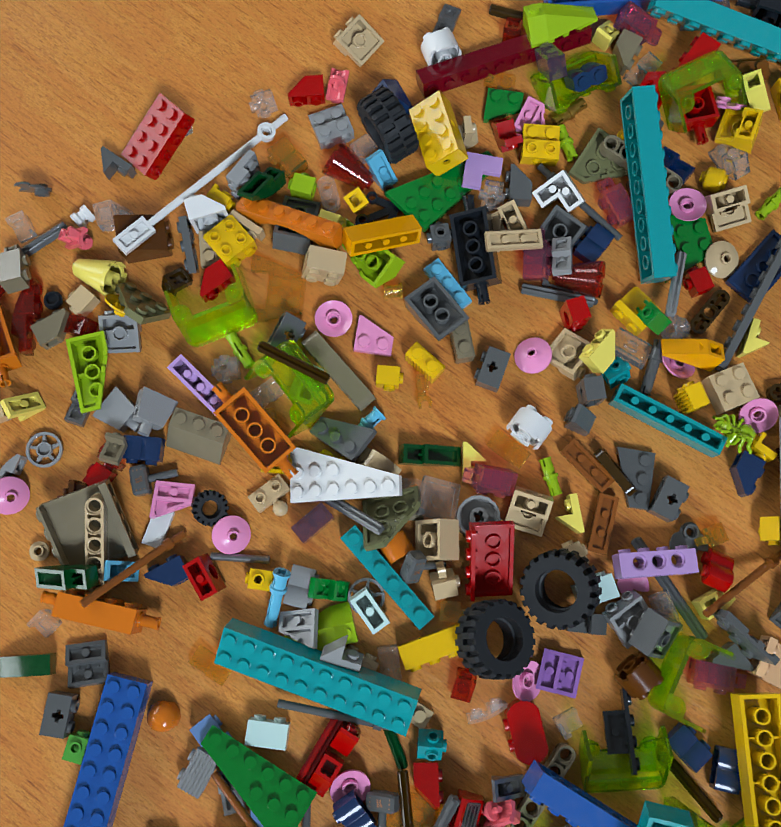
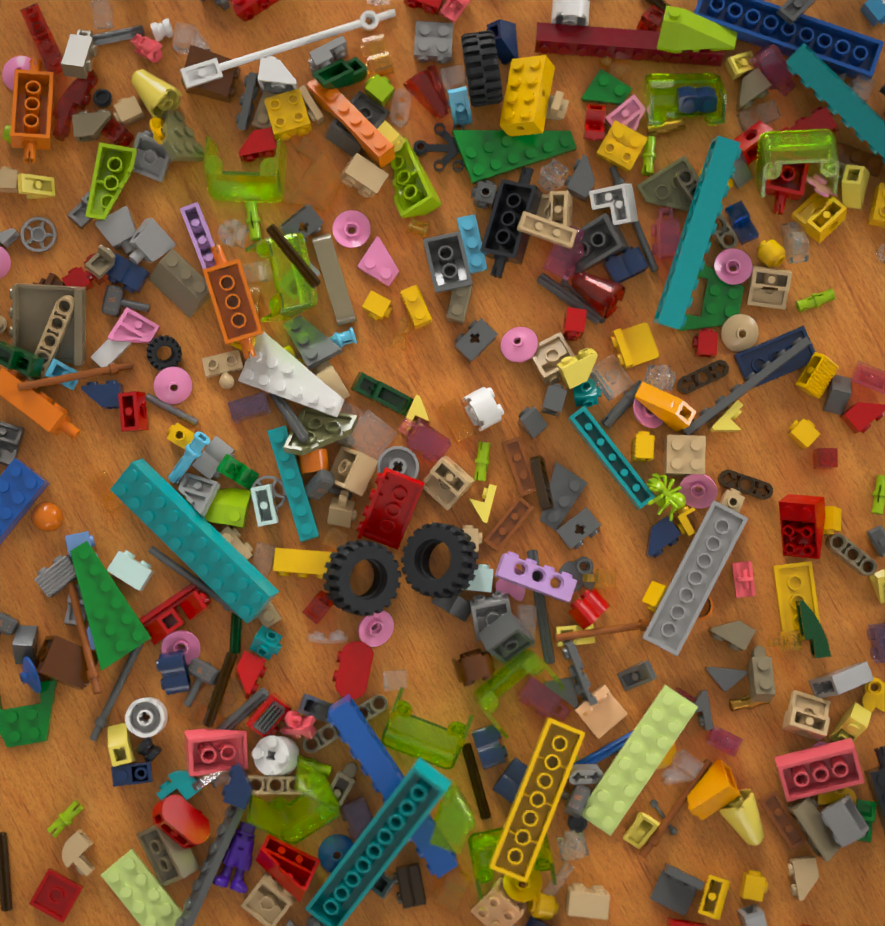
camera: 20 degrees right, 5 degrees up
dark brown bracket [161,267,193,299] -> none
yellow brick [206,183,236,213] -> none
light grey slope [320,635,364,672] -> none
light orange brick [342,214,422,257] -> none
yellow brick [343,187,369,214] -> none
lavender tile [462,152,503,191] -> none
brick [534,43,568,82] -> none
medium lavender slope [536,648,584,699] -> none
light grey slope [552,236,572,276] -> none
black bracket [602,688,640,776] -> none
green brick [636,300,672,335] -> none
light grey axle [665,251,687,317] -> none

